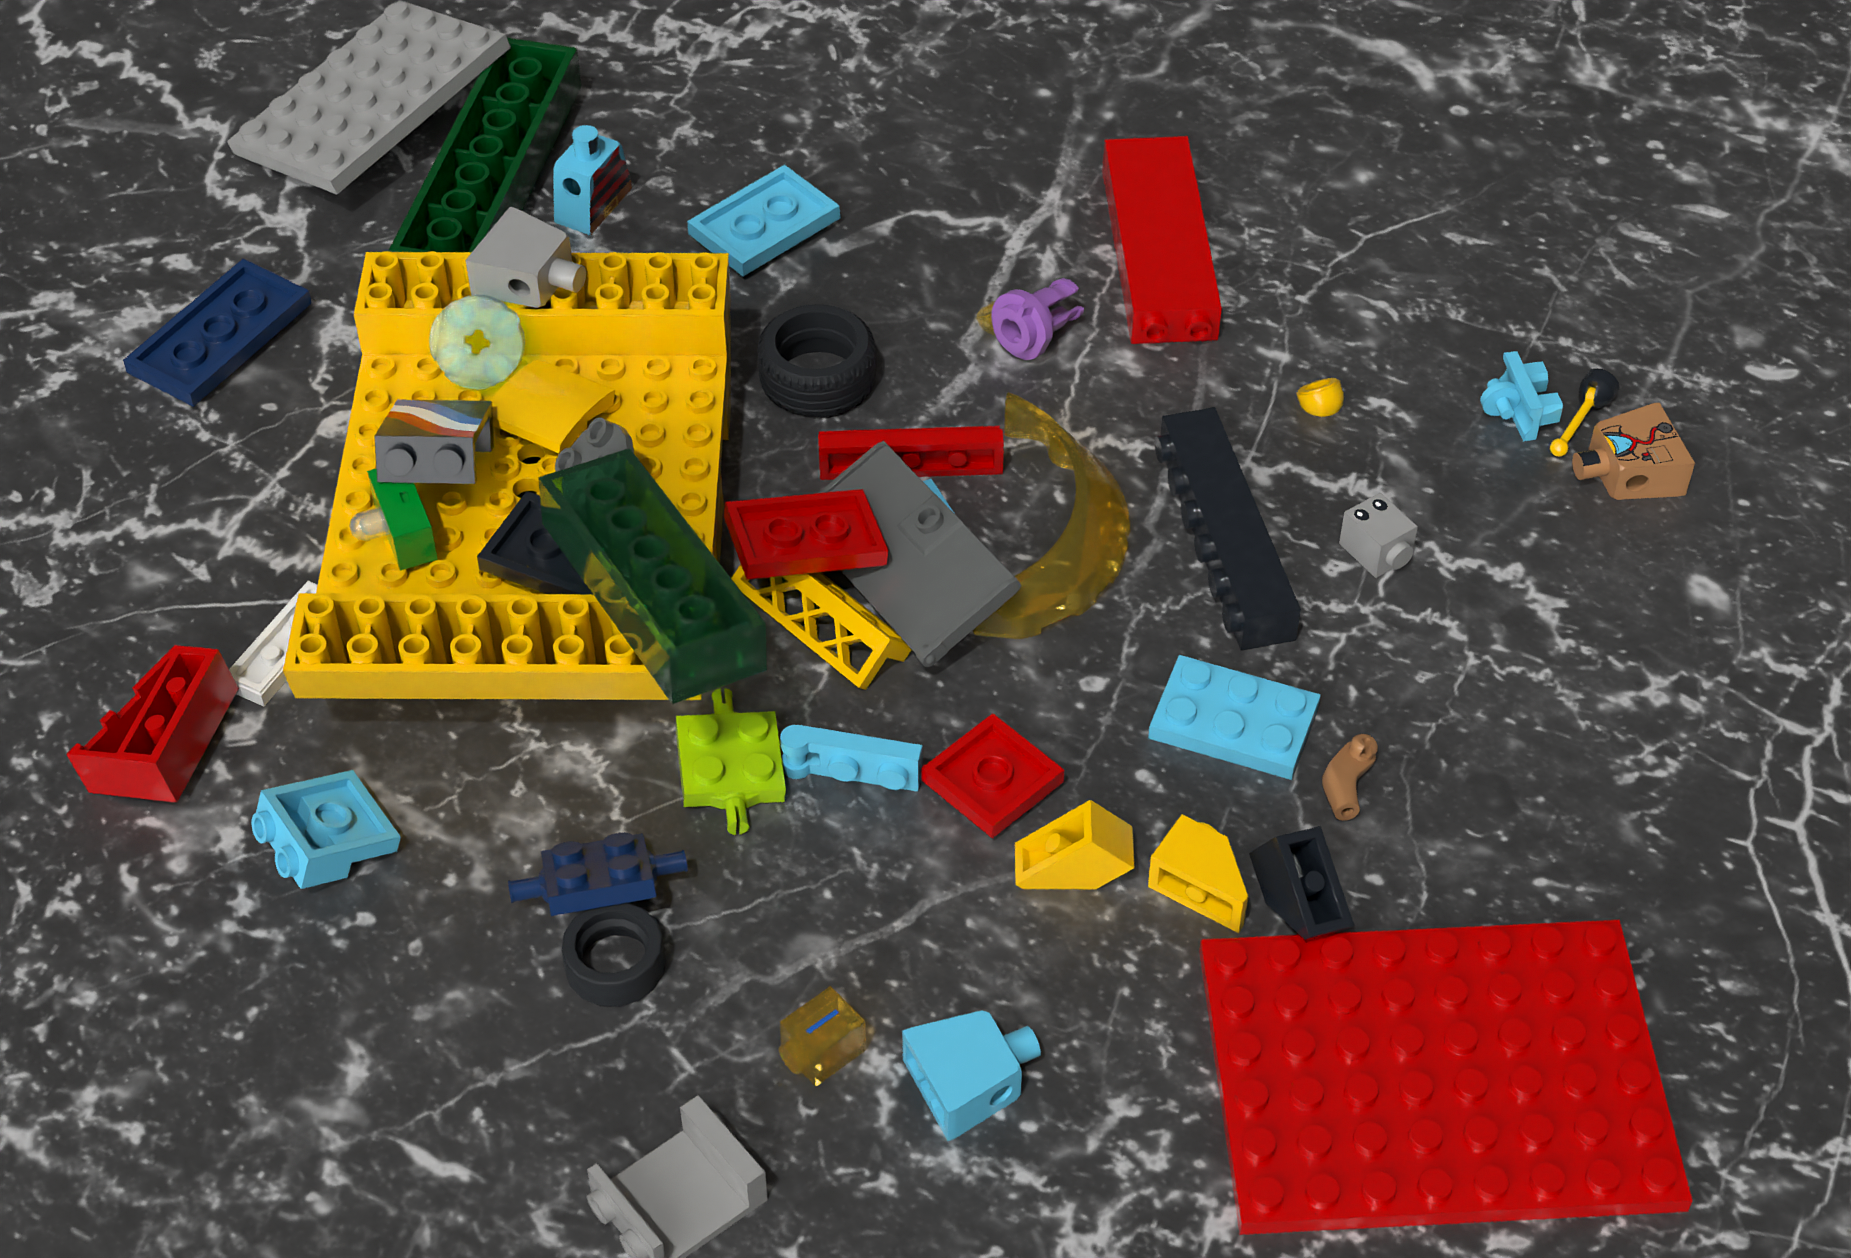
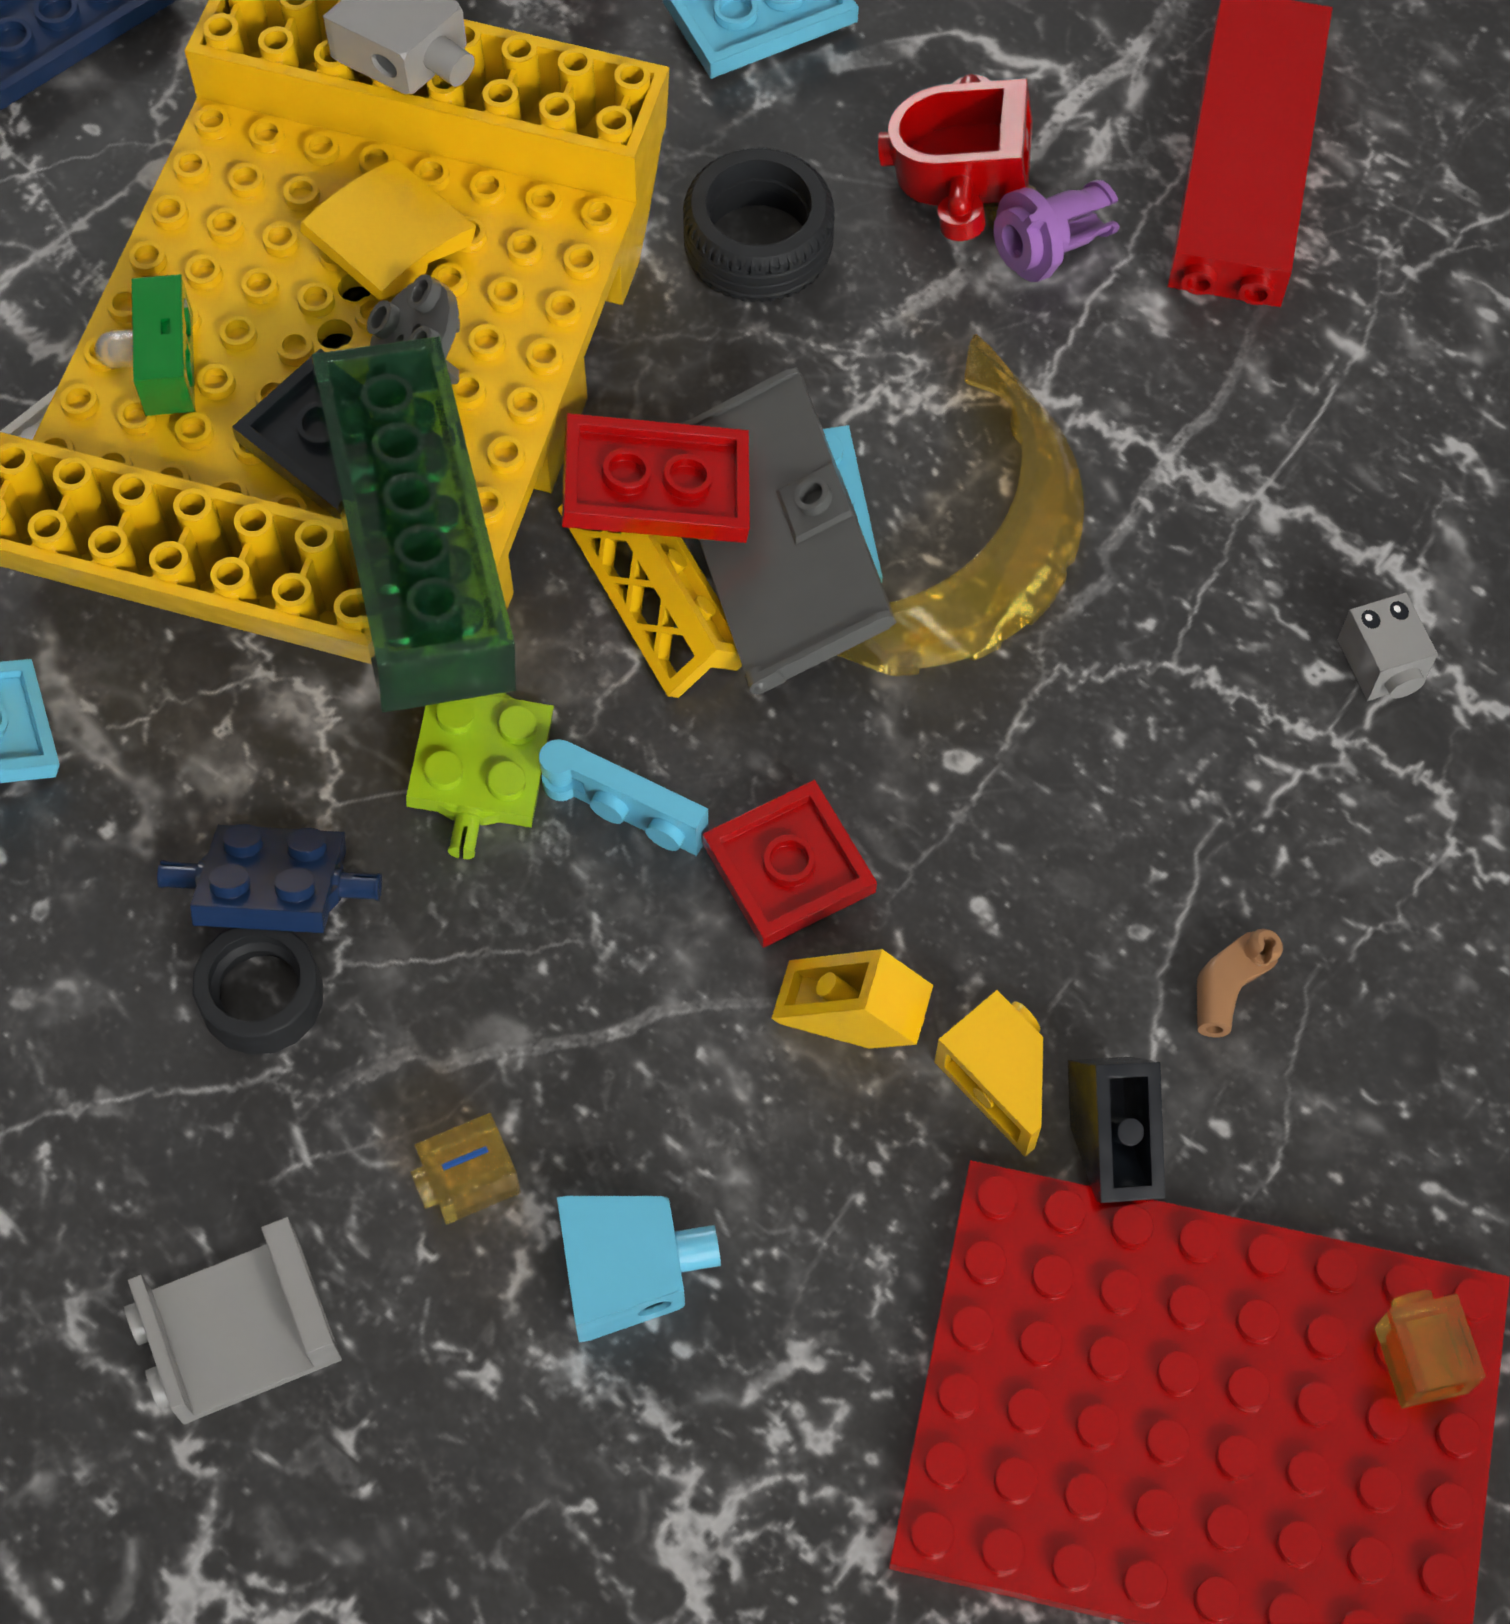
camera: 15 degrees right, 15 degrees up
panel [374,399,494,484] -> none
clear light blue plate [429,294,525,389] -> none
red fence [818,426,1004,480] -> none
medium azure plate [1148,655,1321,780] -> none
black brick [1154,407,1301,651] -> none
yellow piece [1296,378,1344,417] -> none
none -> red piece [878,74,1033,241]
none -> clear yellow brick [1375,1290,1486,1409]

